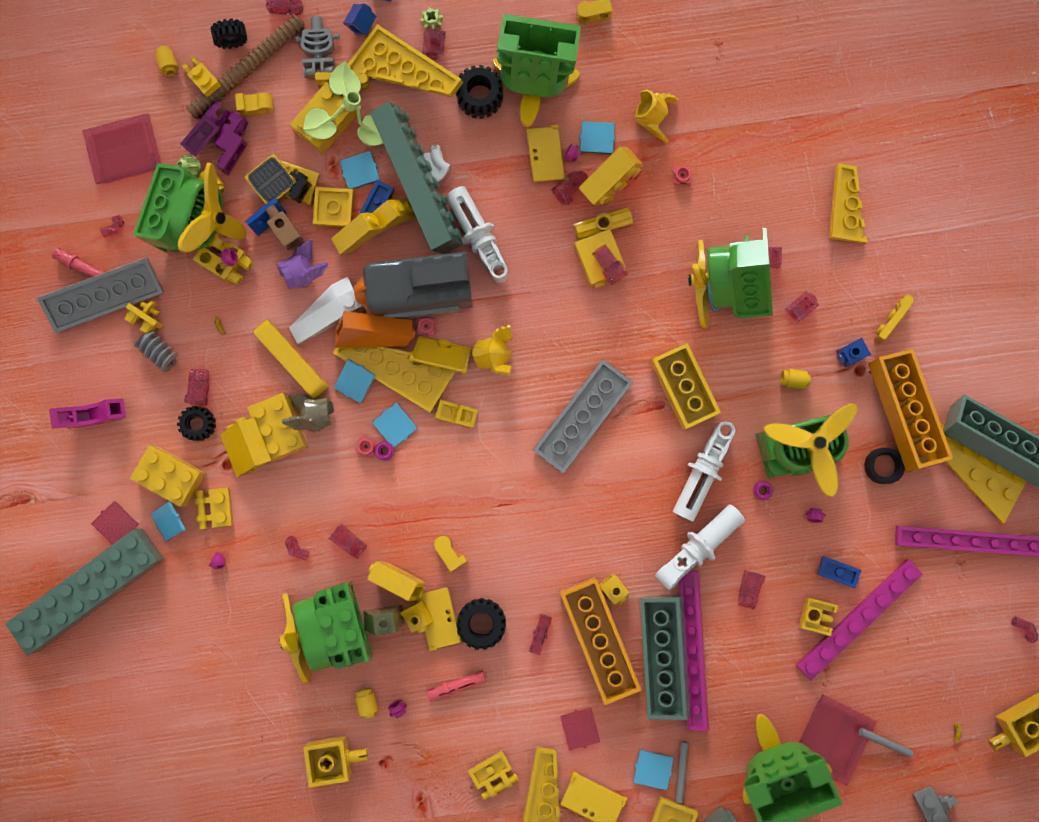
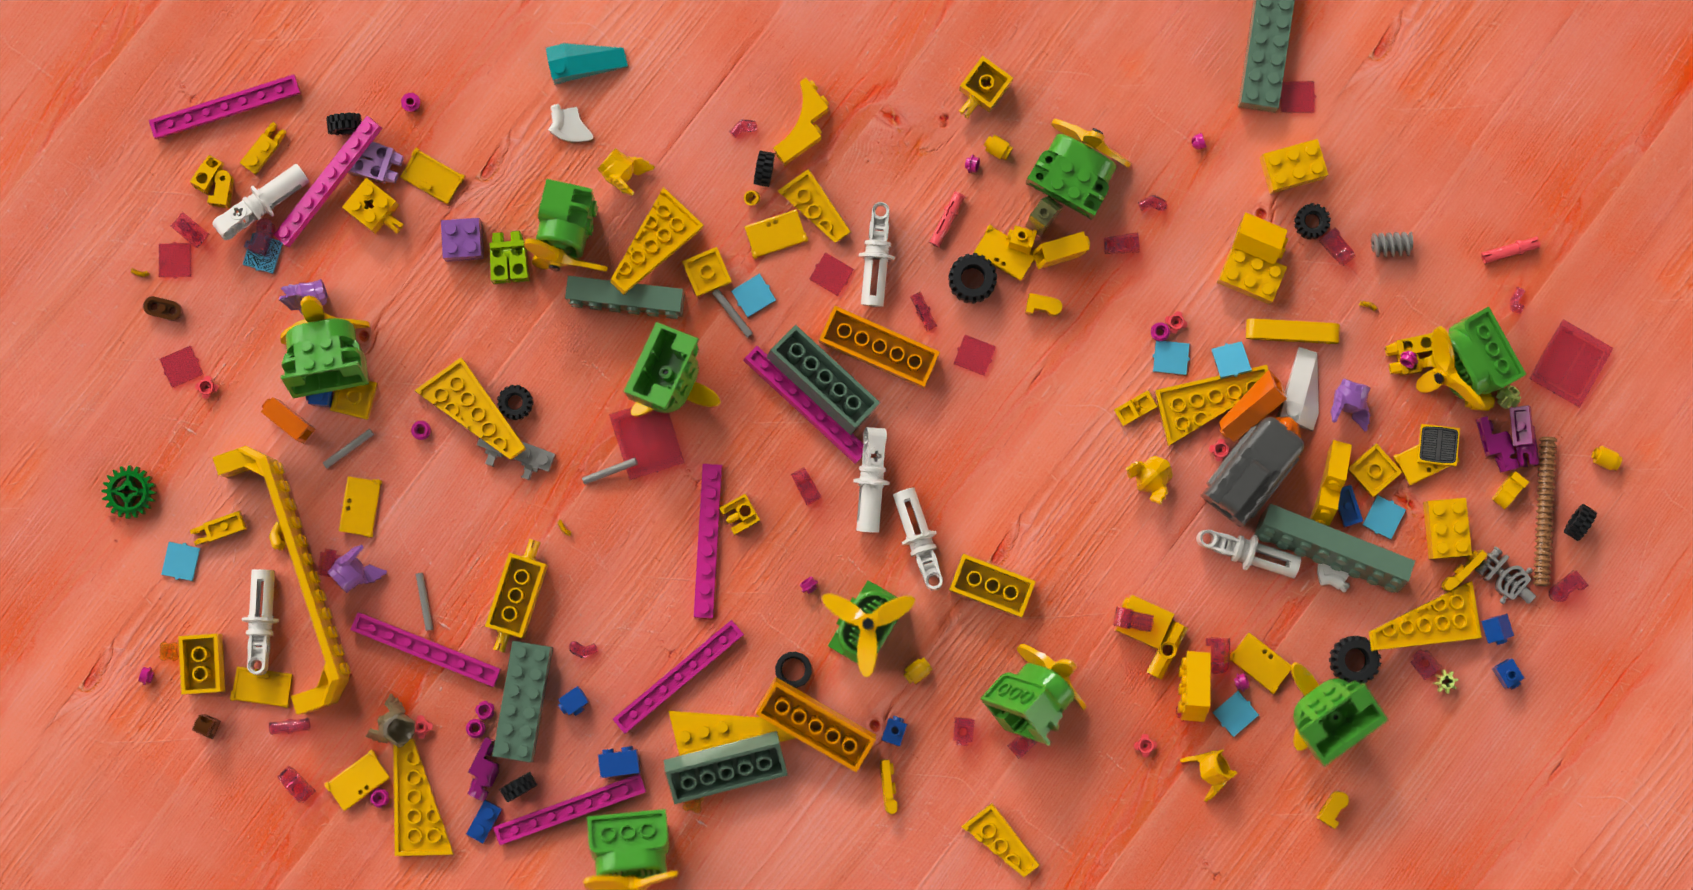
camera: 135 degrees right, 0 degrees up
light grey plate [37,257,164,333] -> none
dark pink arch [49,399,126,429] -> none
yellow hips [125,301,164,334] -> none
medium azure piece [151,502,186,541] -> none
yellow hinge [181,56,221,98] -> none
yellow plate [194,487,234,530] -> none
blue plate [245,197,287,236] -> none
medium nougat torso [265,205,304,250] -> none
dark tan helmet [282,394,334,433] -> none
black bracket [289,171,312,204] -> none
yellowish green plant [303,61,384,146] -> none
yellow door [409,336,472,374] -> none
yellow plate [468,750,519,800] -> none
light grey plate [533,359,633,474] -> none
yellow brick [599,573,629,605] -> none
dark pink plate [753,481,773,500] -> none
blue plate [817,556,862,588] -> none
none -> white piece [858,202,895,307]
none -> clear pink piece [953,335,996,376]

